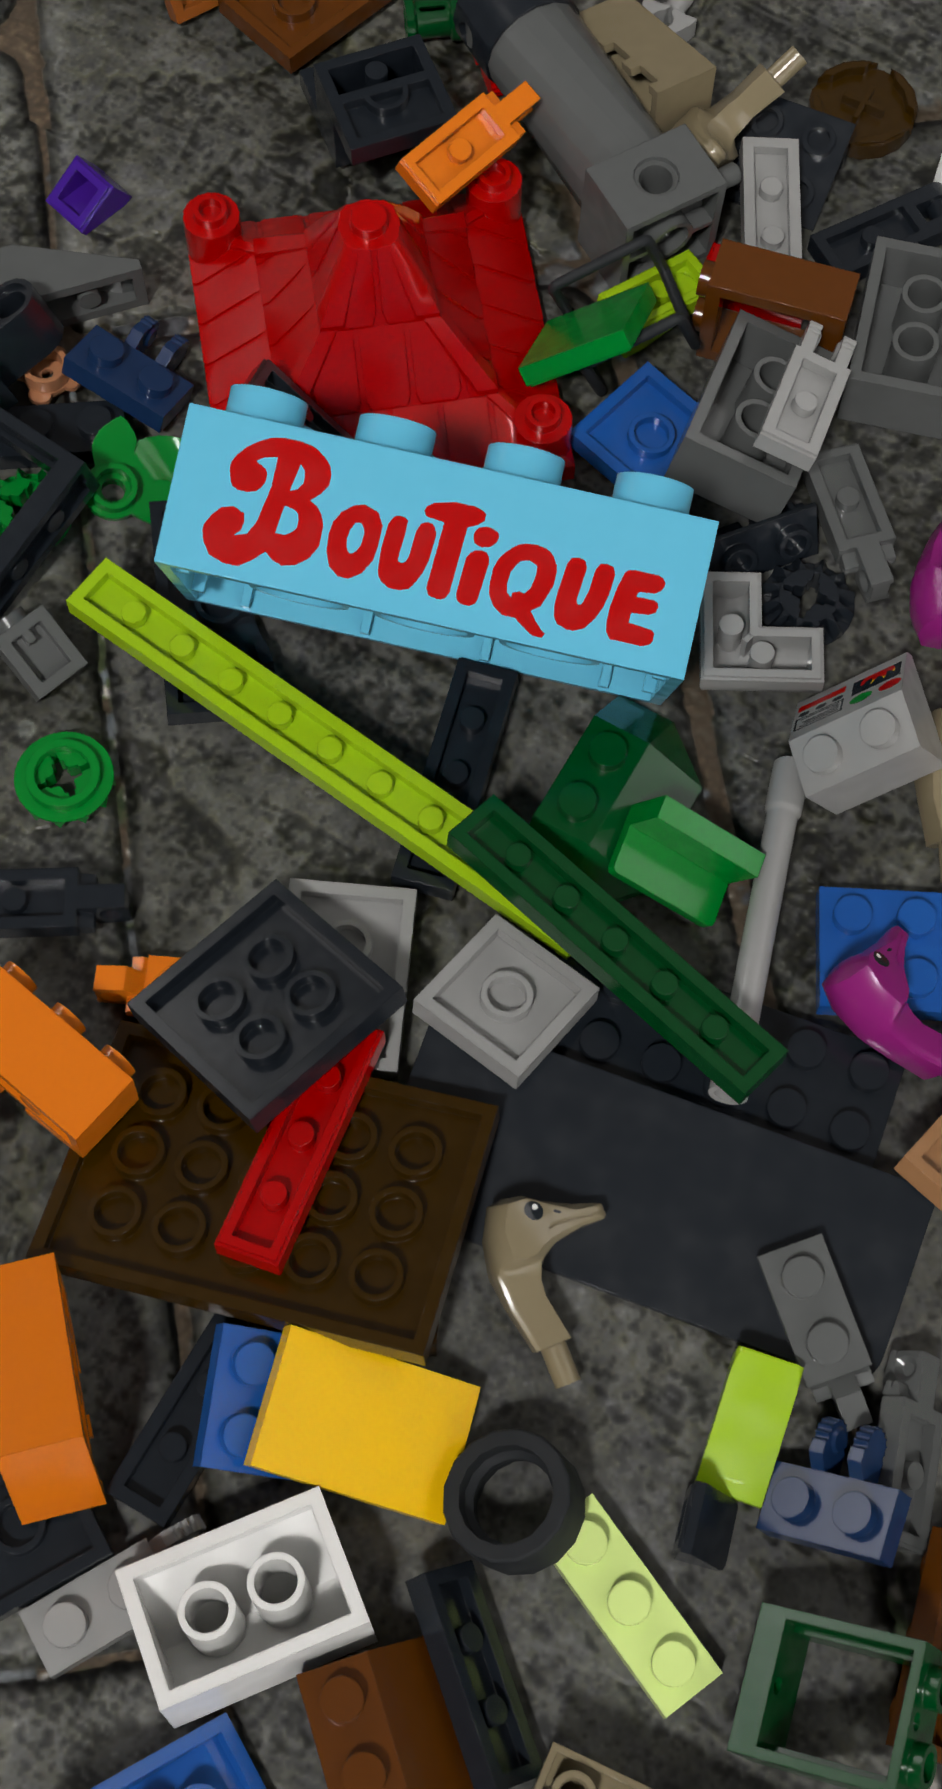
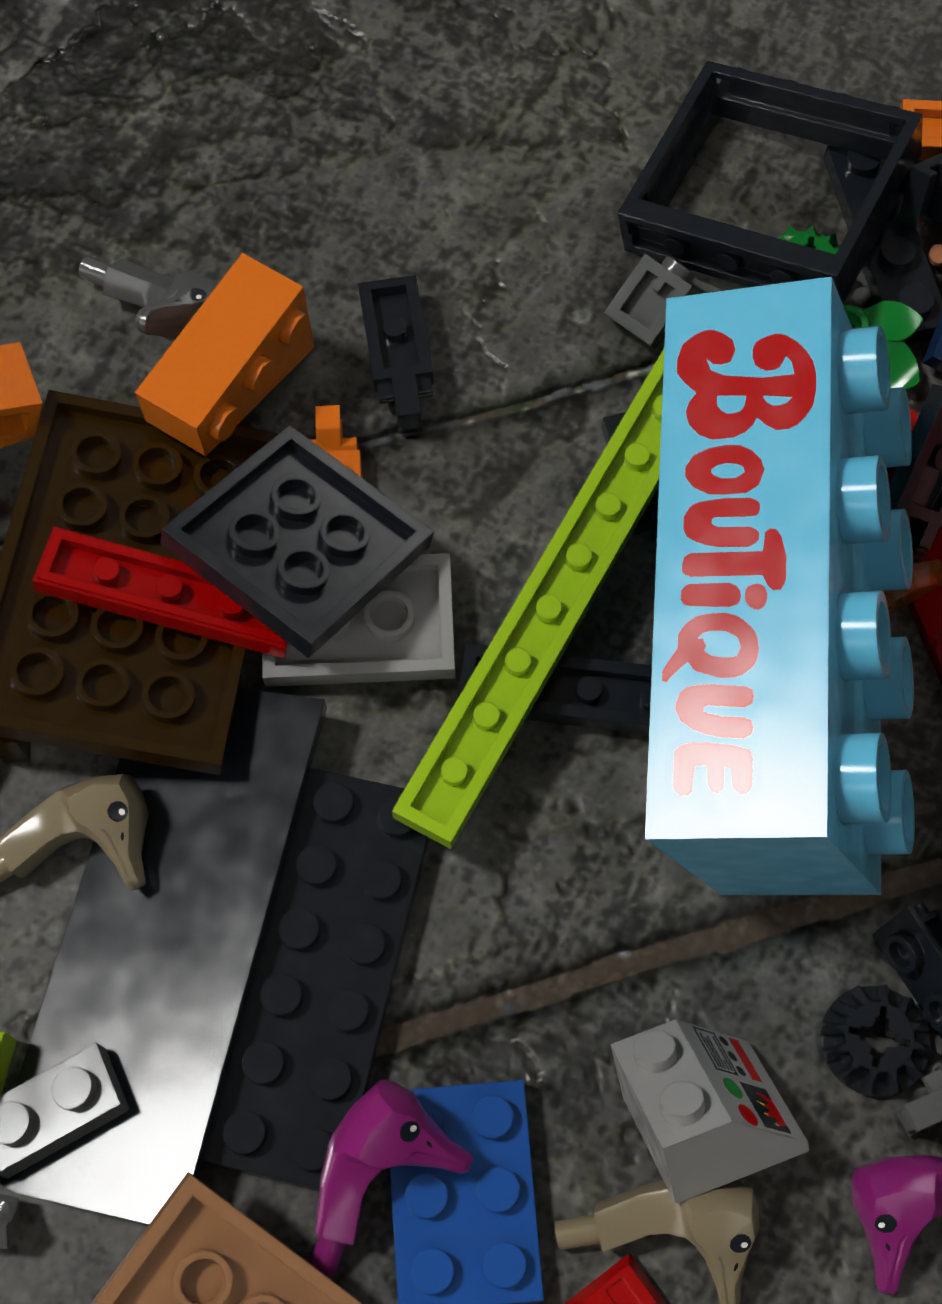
camera: 85 degrees right, 0 degrees up
green gear [14,732,116,828] -> none
light grey plate [412,914,600,1089] -> none
dark green plate [446,794,789,1105] -> none
dark green wedge [529,695,702,902] -> none
green panel [608,795,766,928] -> none
light grey brick [699,571,824,693] -> none
light grey piece [708,756,805,1105] -> none

